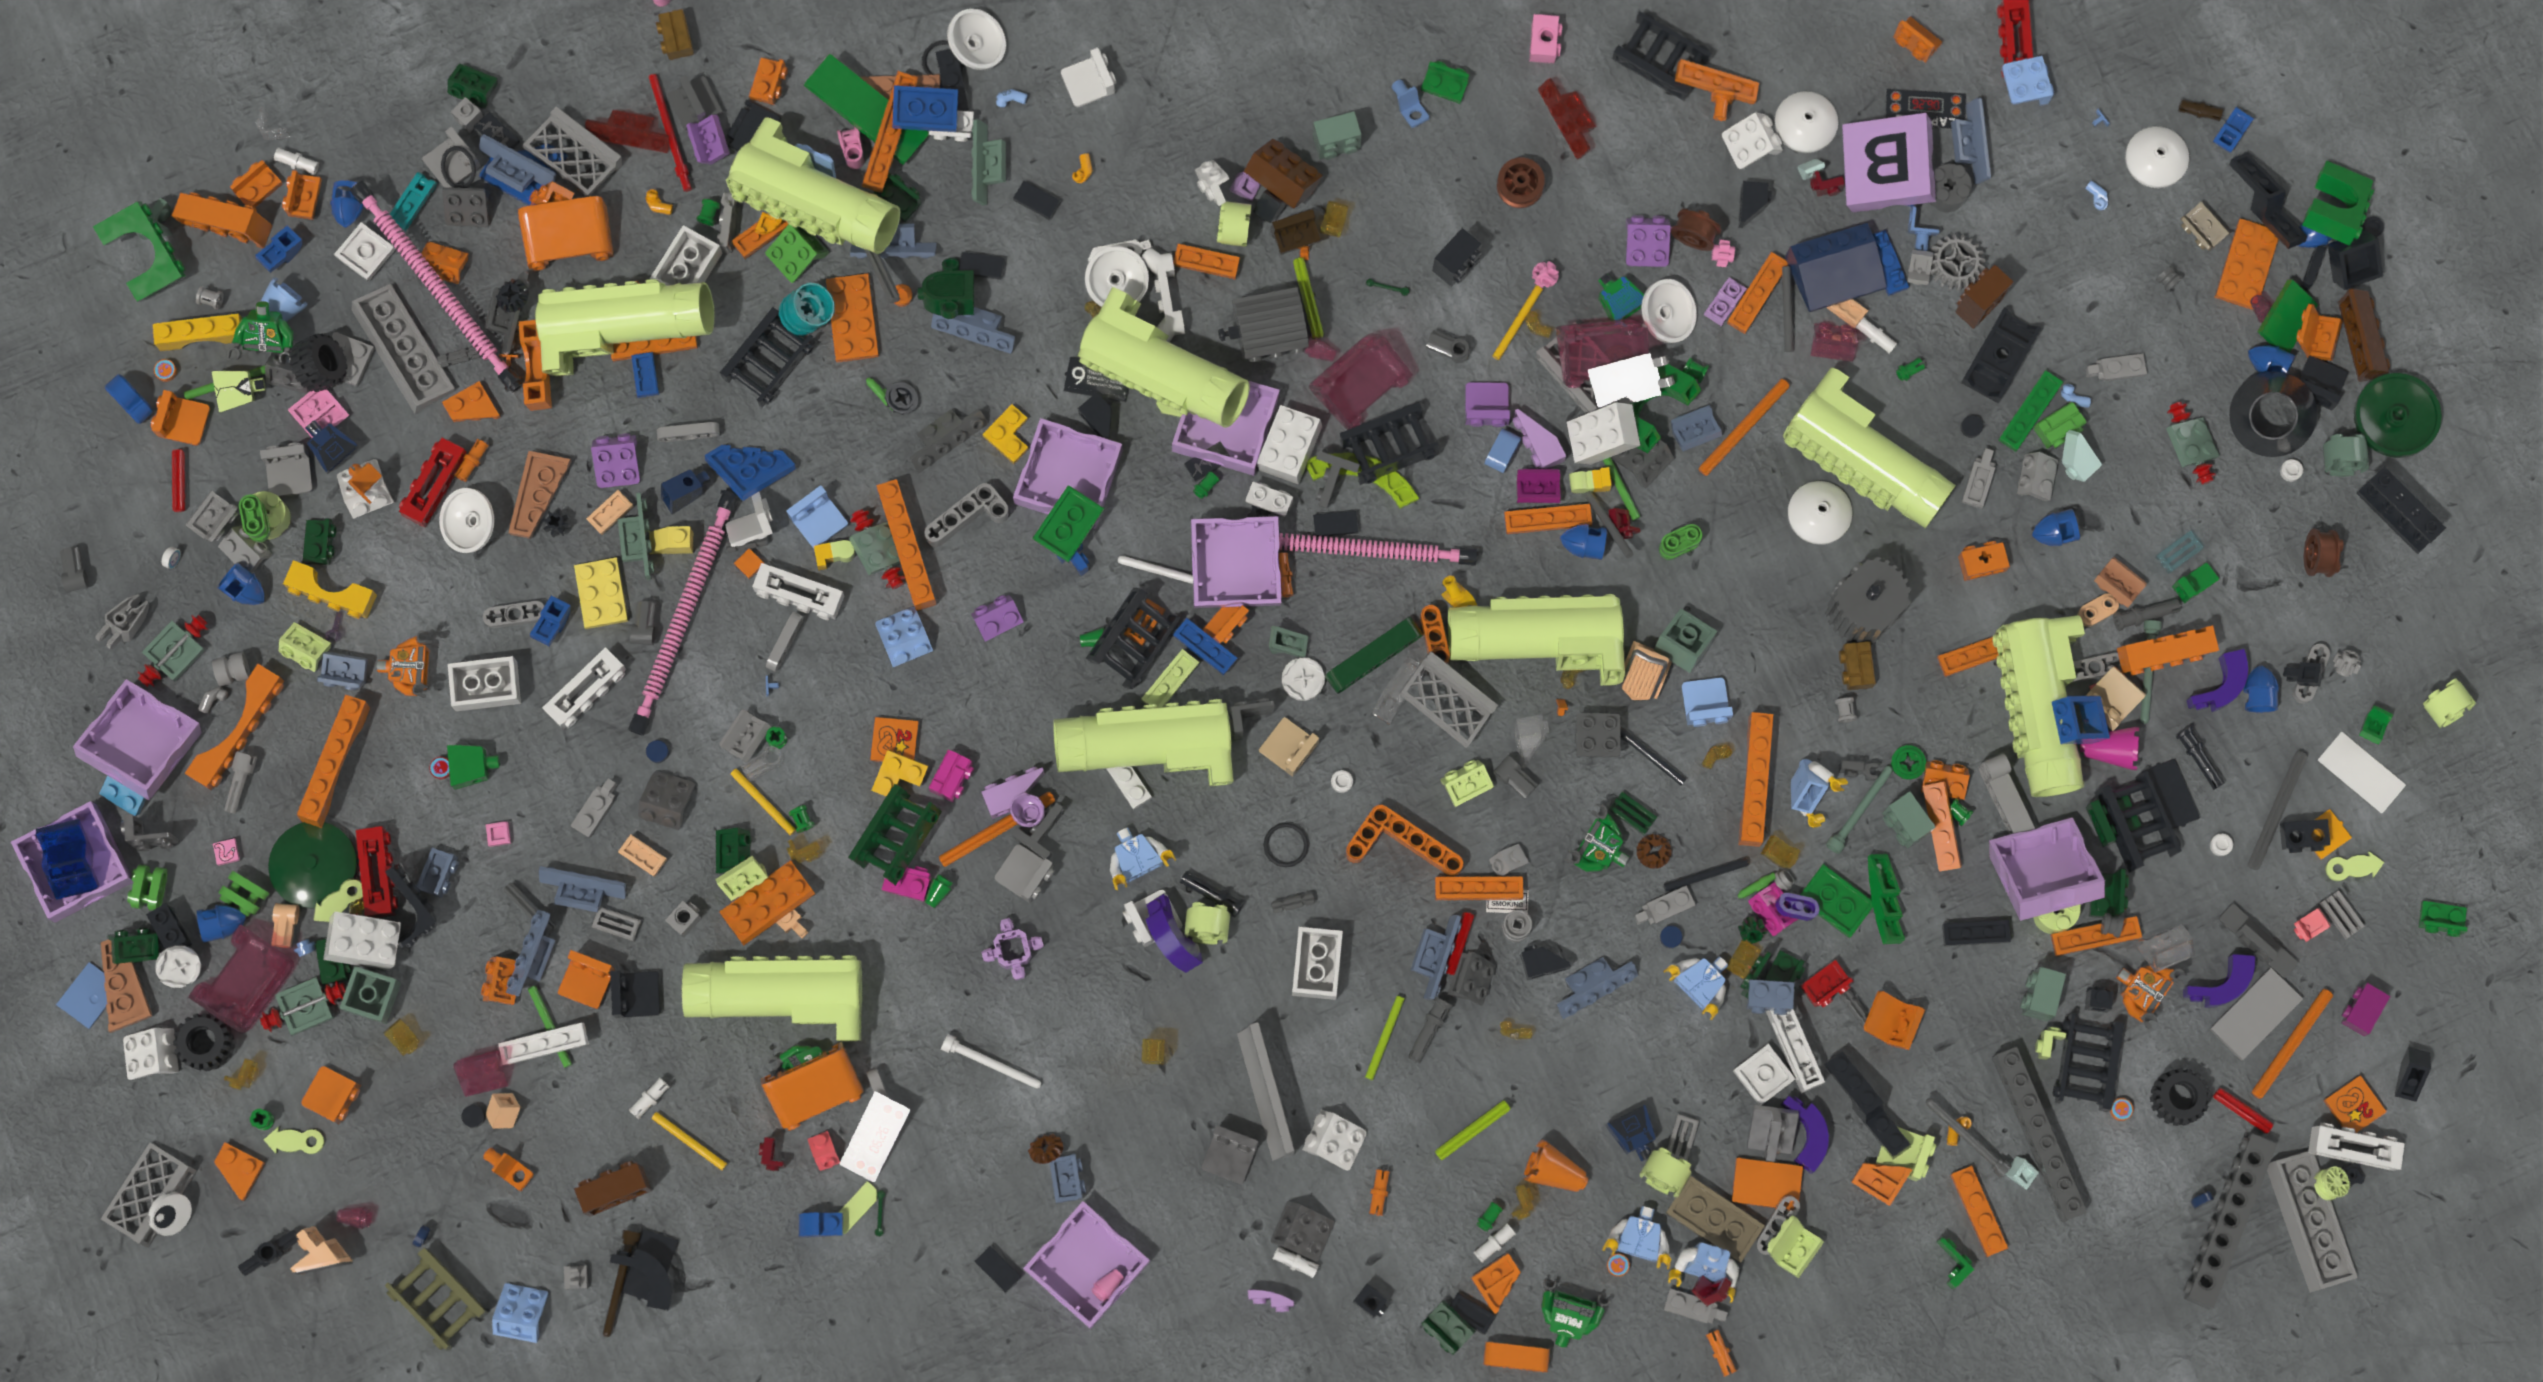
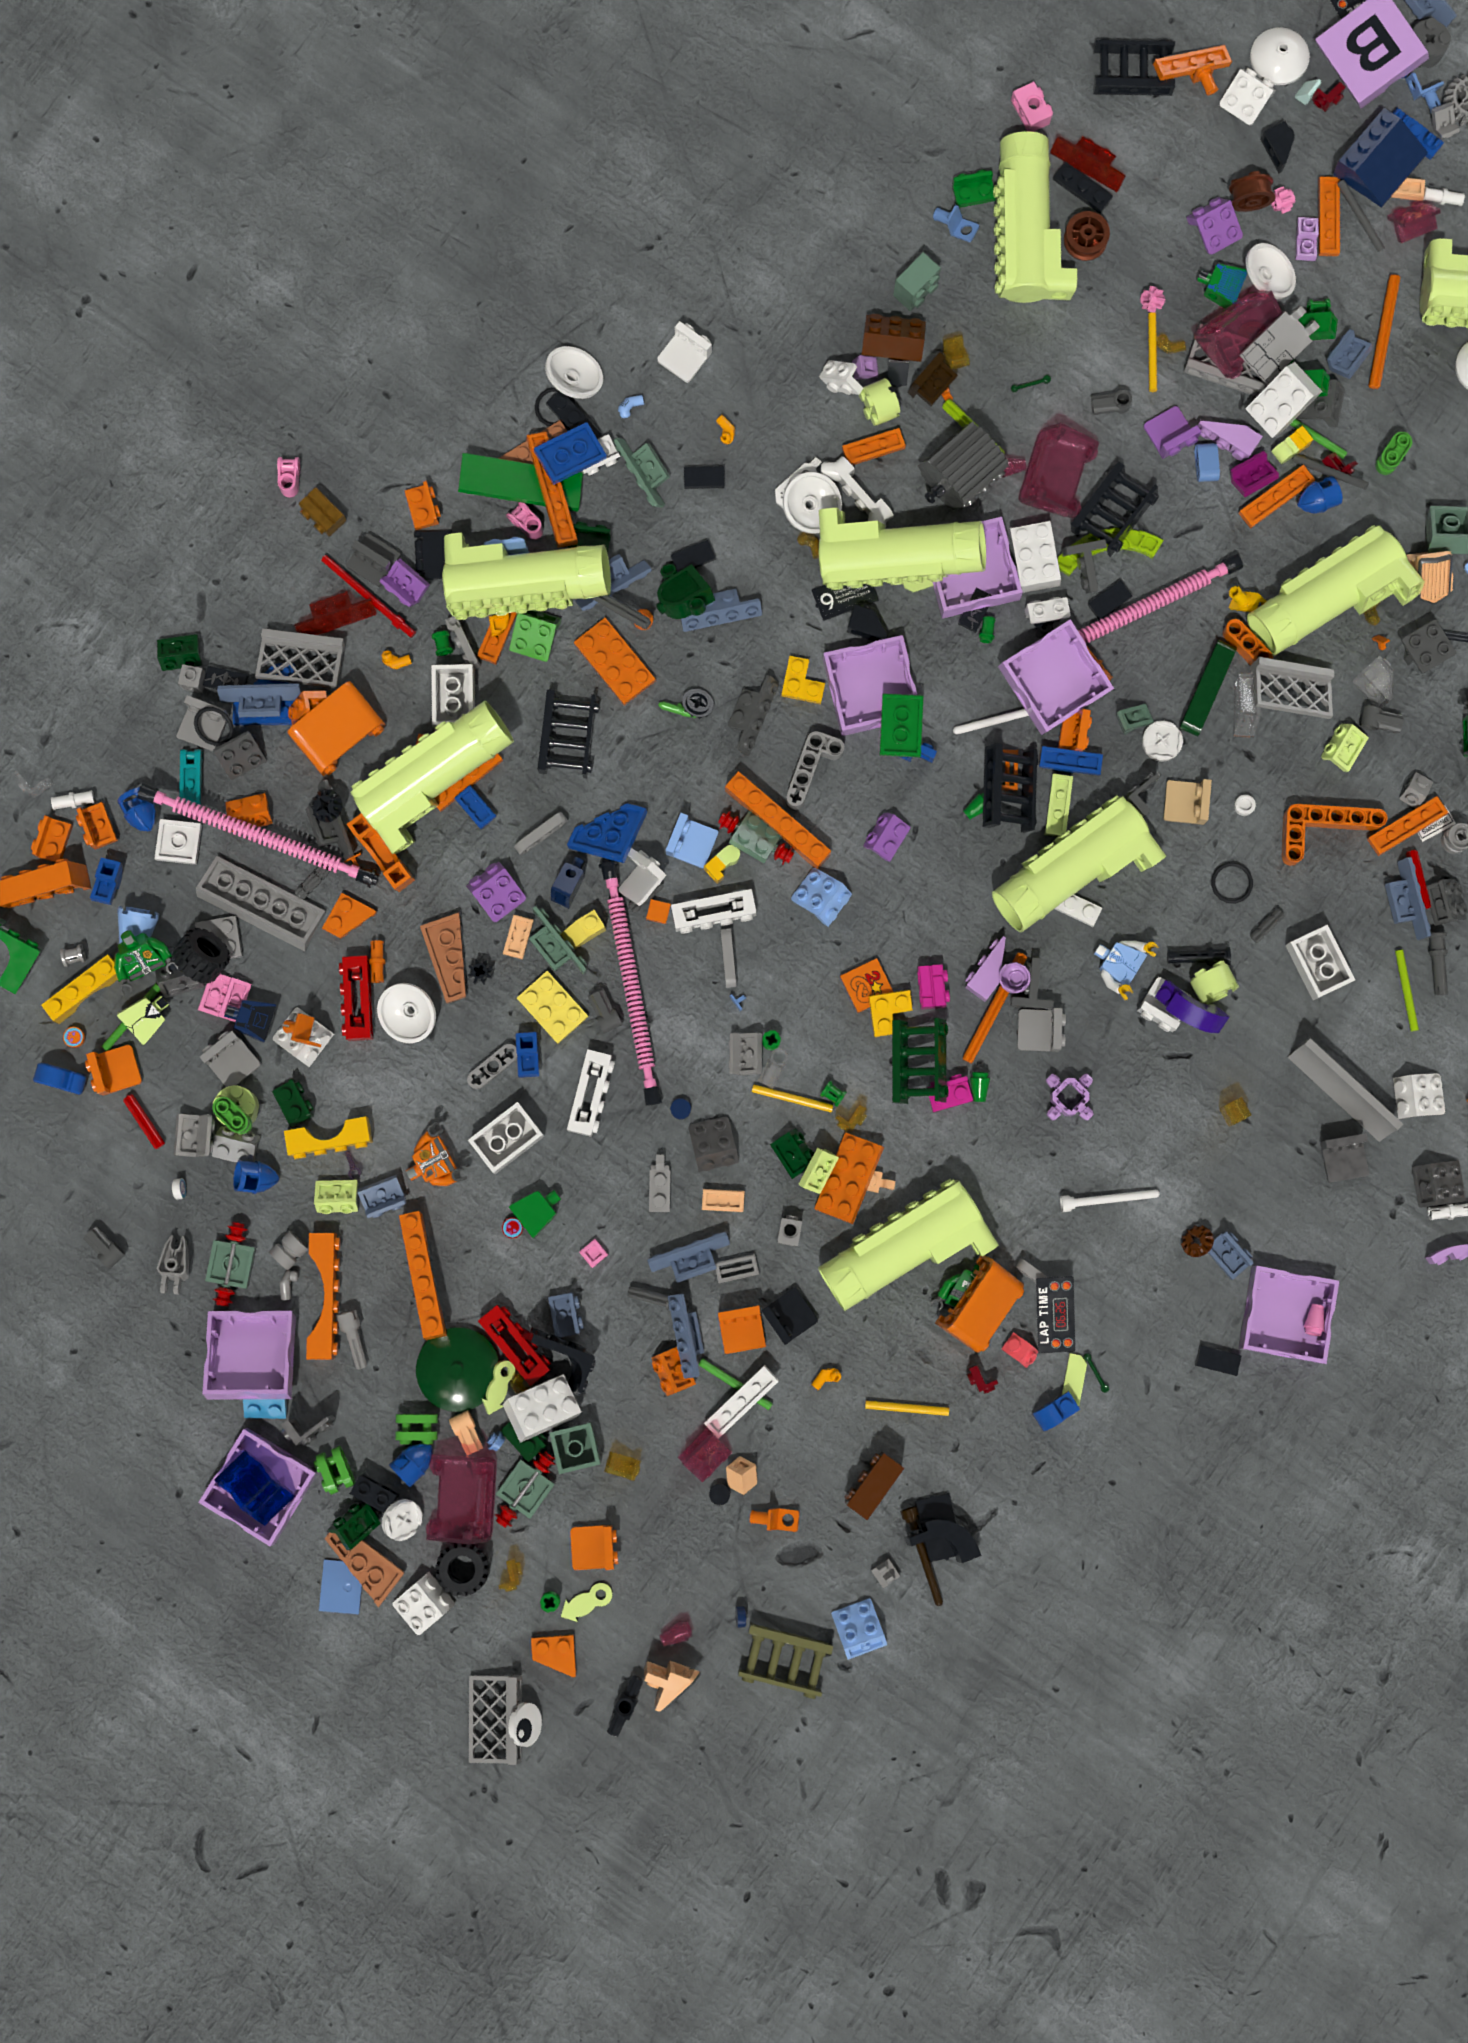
camera: 30 degrees left, 5 degrees up
bright pink tile [213,839,240,866] -> none
white pin [629,1077,670,1119] -> none
teal wheel [779,283,834,336] -> none
black piece [1432,228,1482,287] -> none
none -> light orange arm [811,1368,842,1390]
none -> yellowish green piece [993,131,1077,303]
none -> black plate [1053,161,1113,214]

